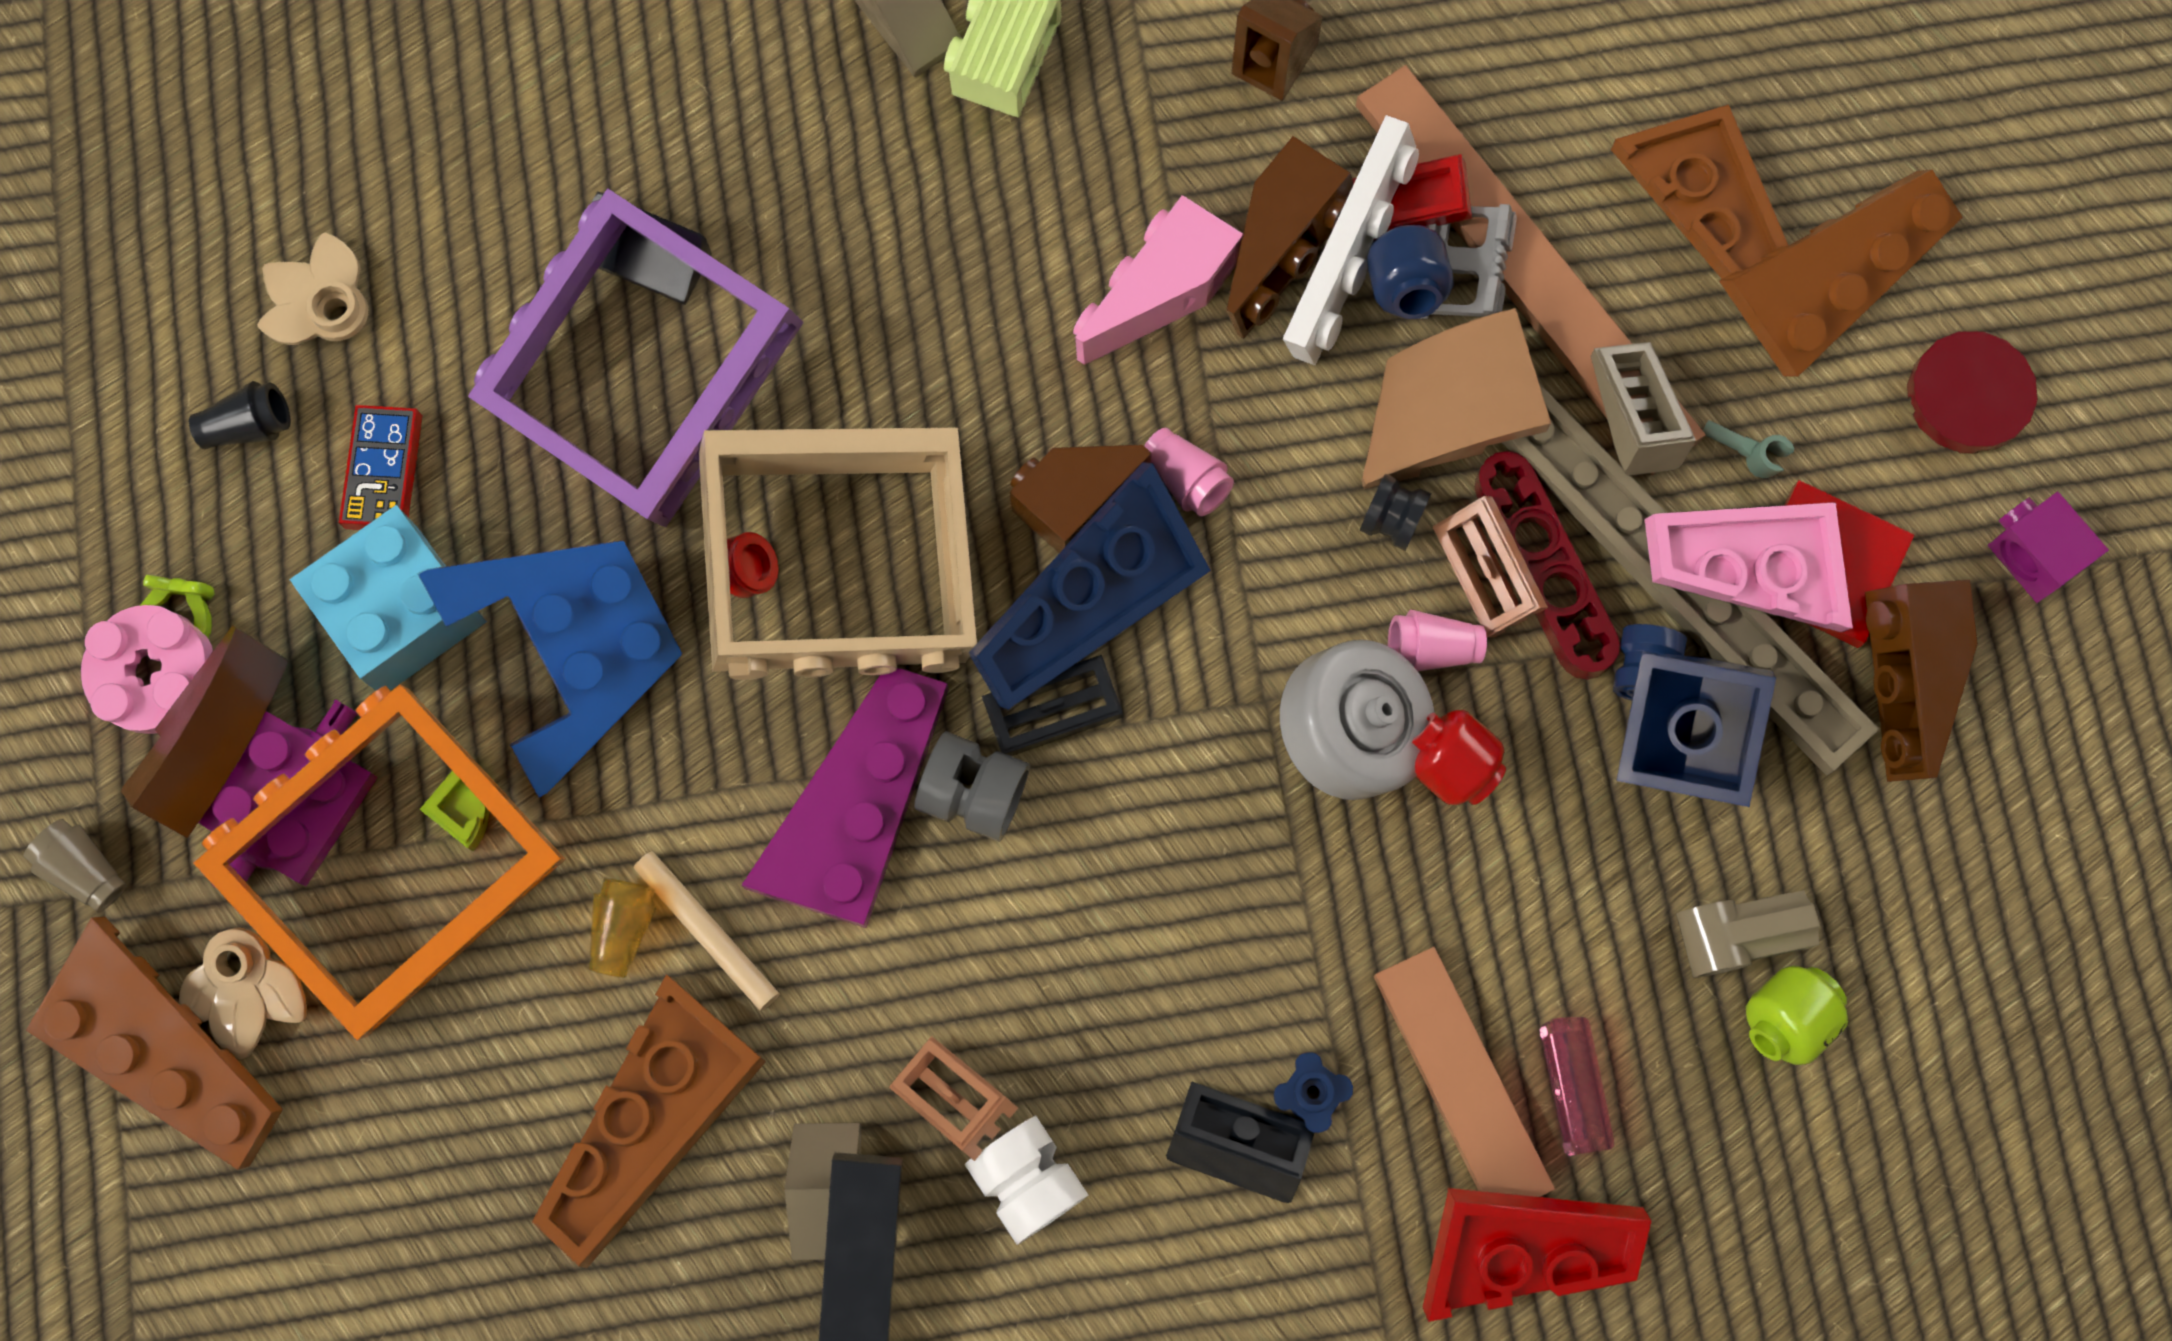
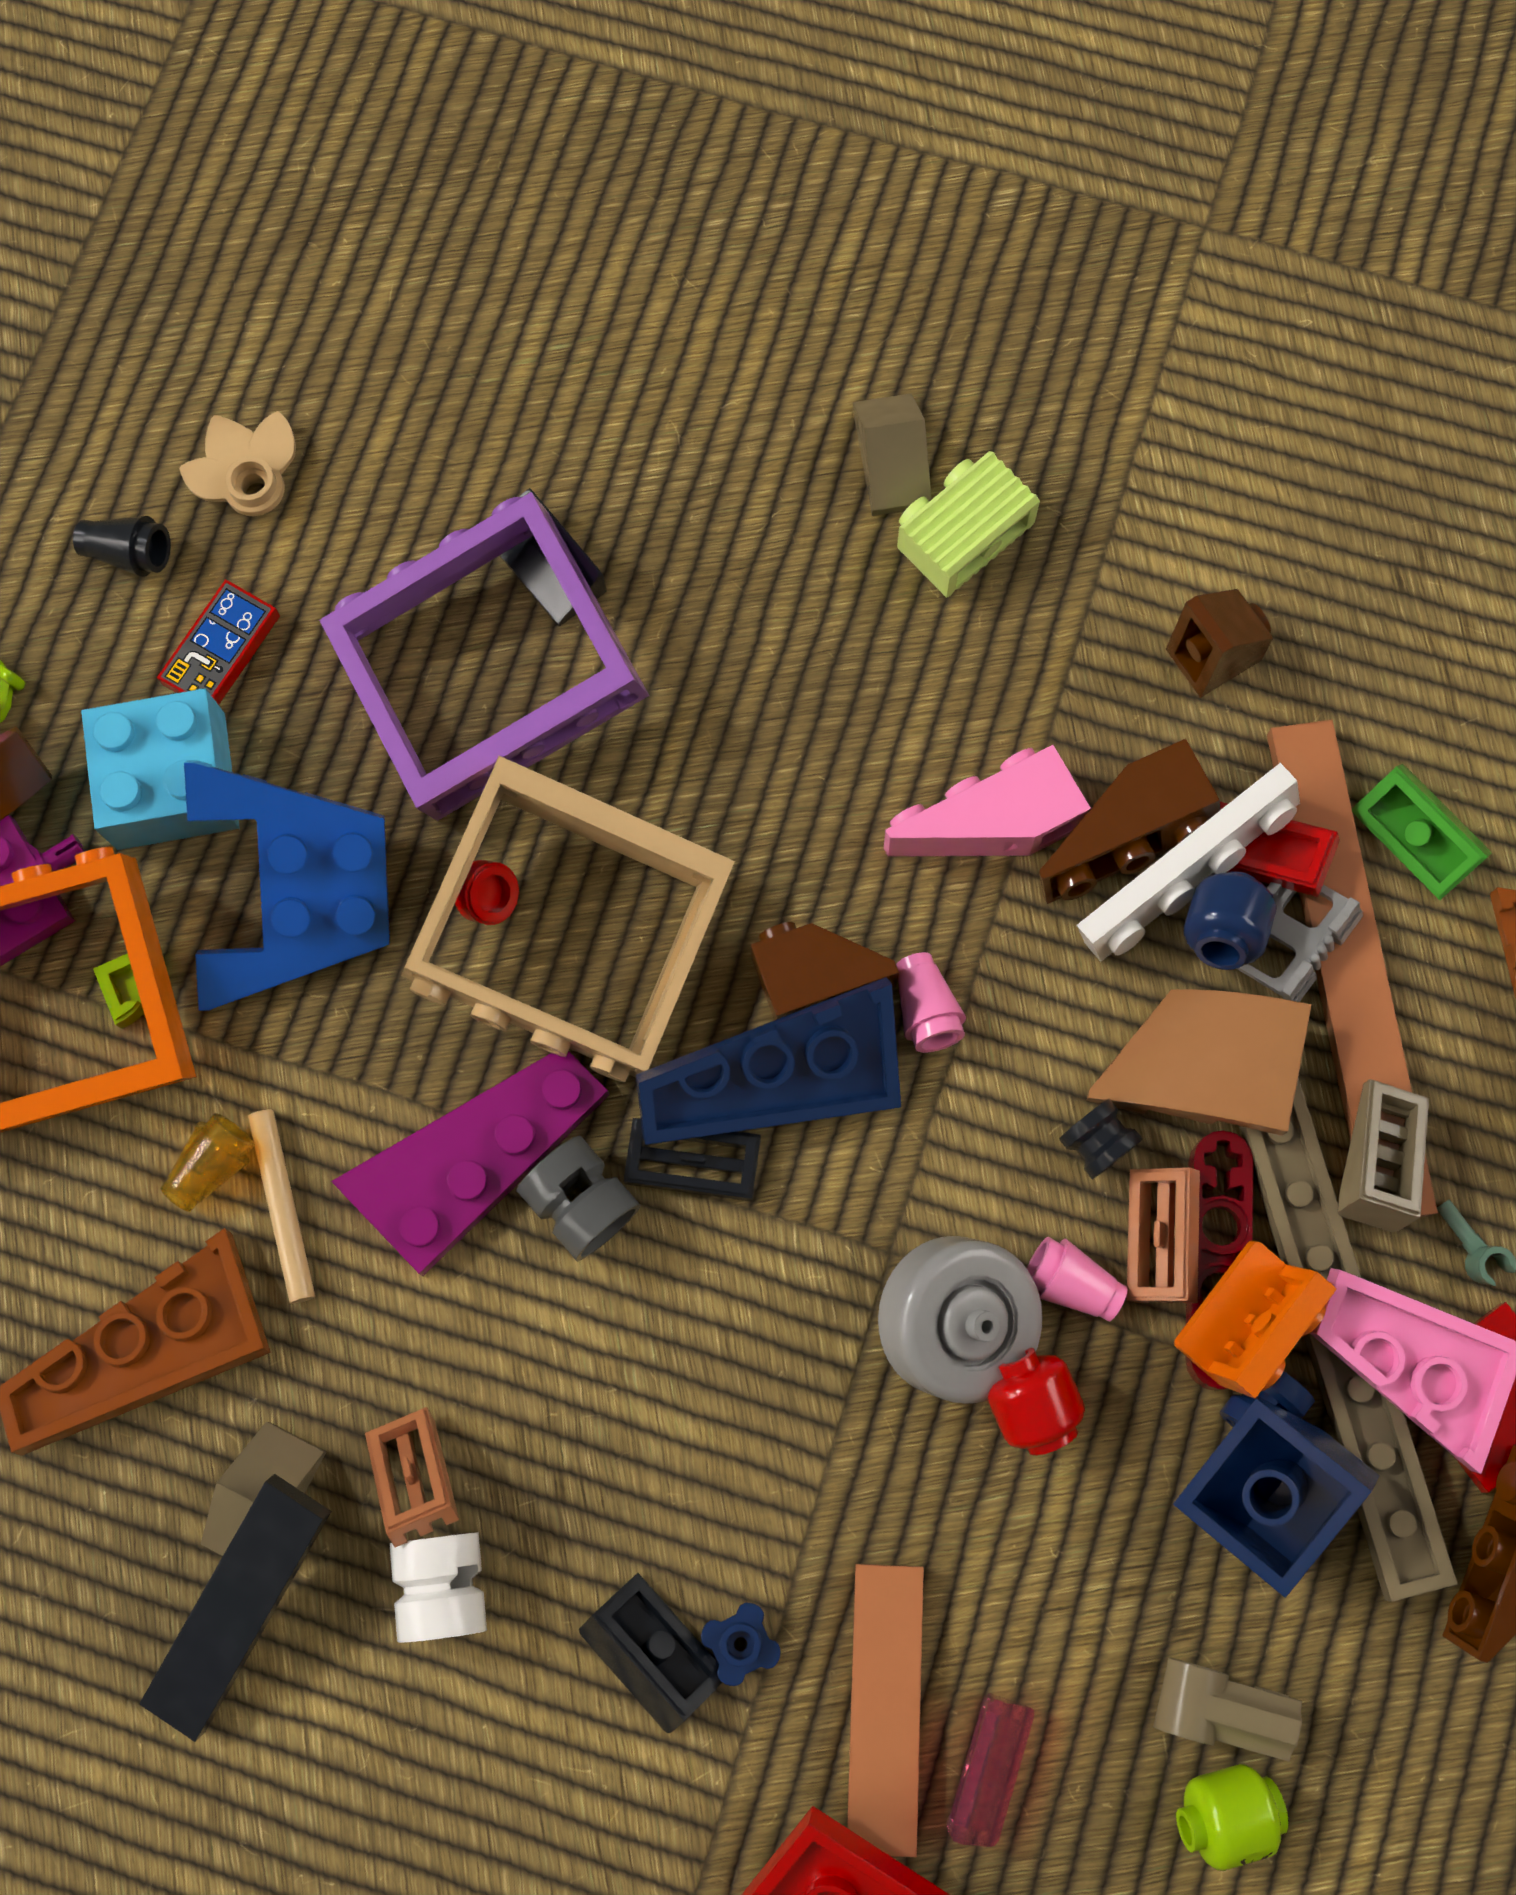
camera: 30 degrees right, 0 degrees up
none -> orange bracket [1174,1241,1337,1399]
none -> bright green slope [1352,764,1492,900]

